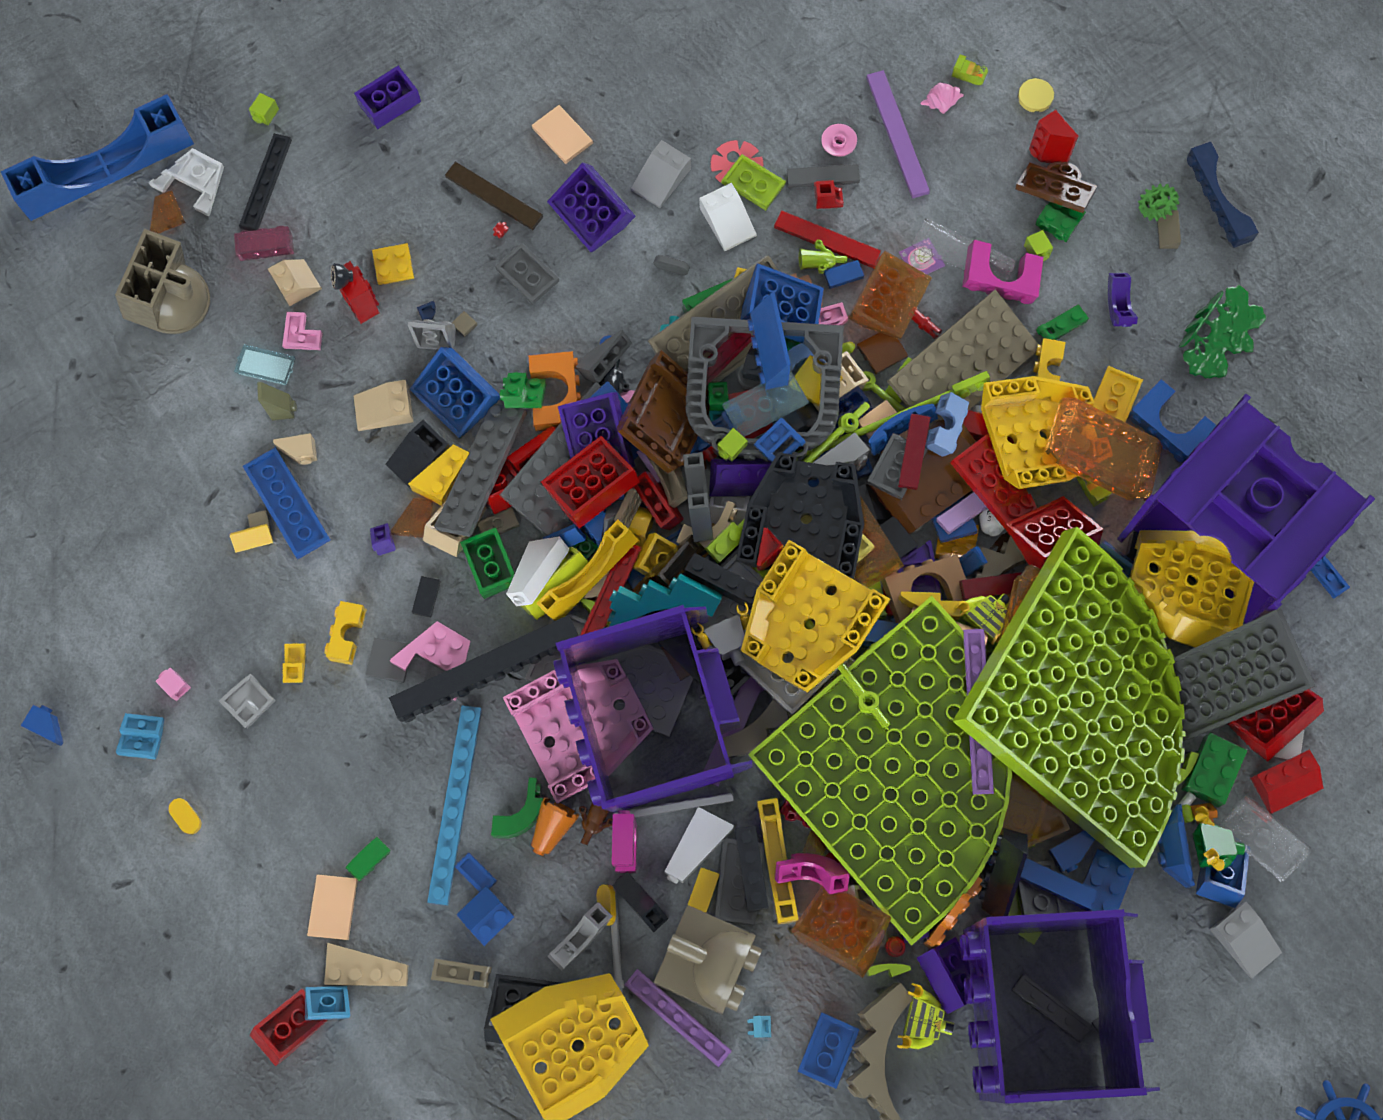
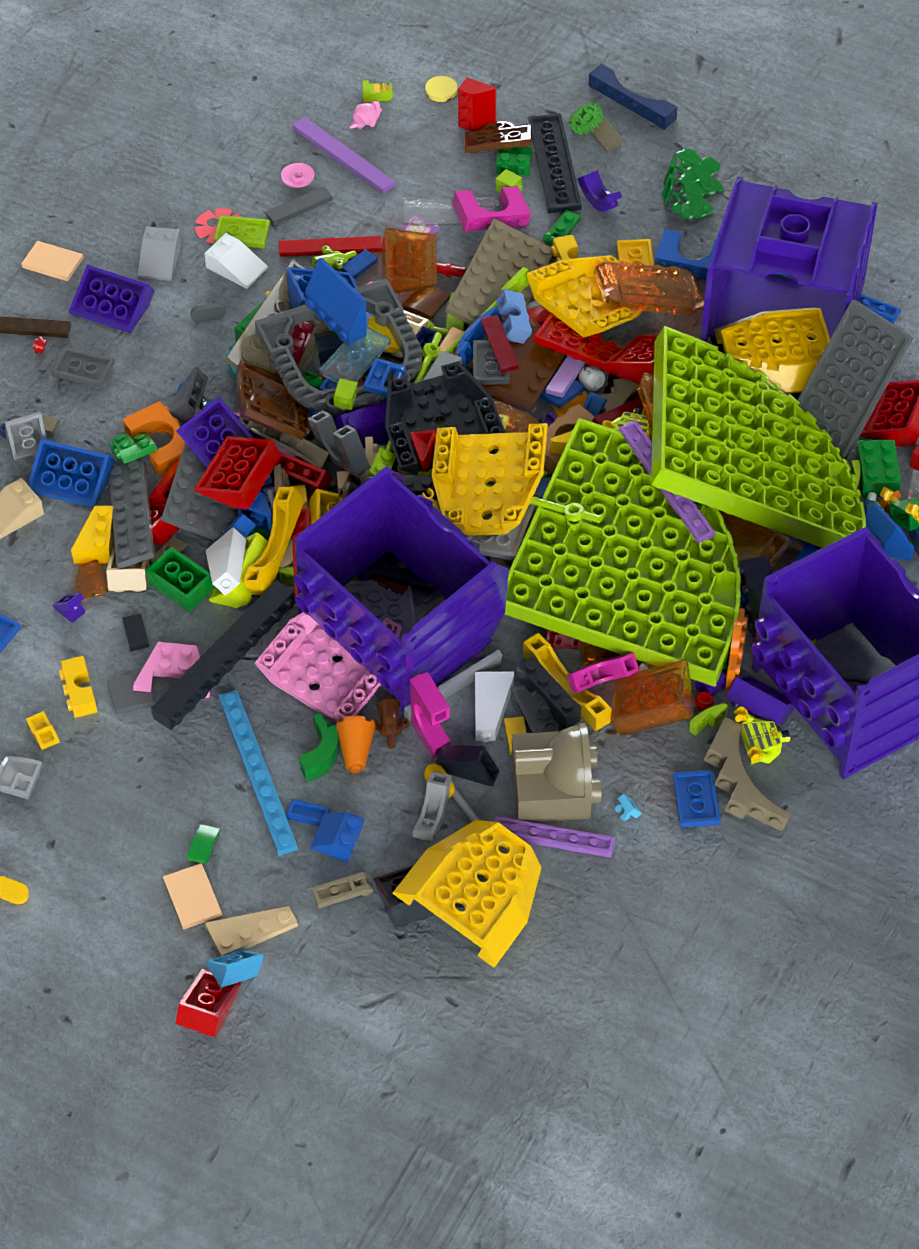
camera: 30 degrees left, 20 degrees down
black slope [385,420,450,489] -> none
red brick [814,180,844,209] -> none
lime leg [1077,468,1112,507] -> none
none -> black plate [528,113,582,213]

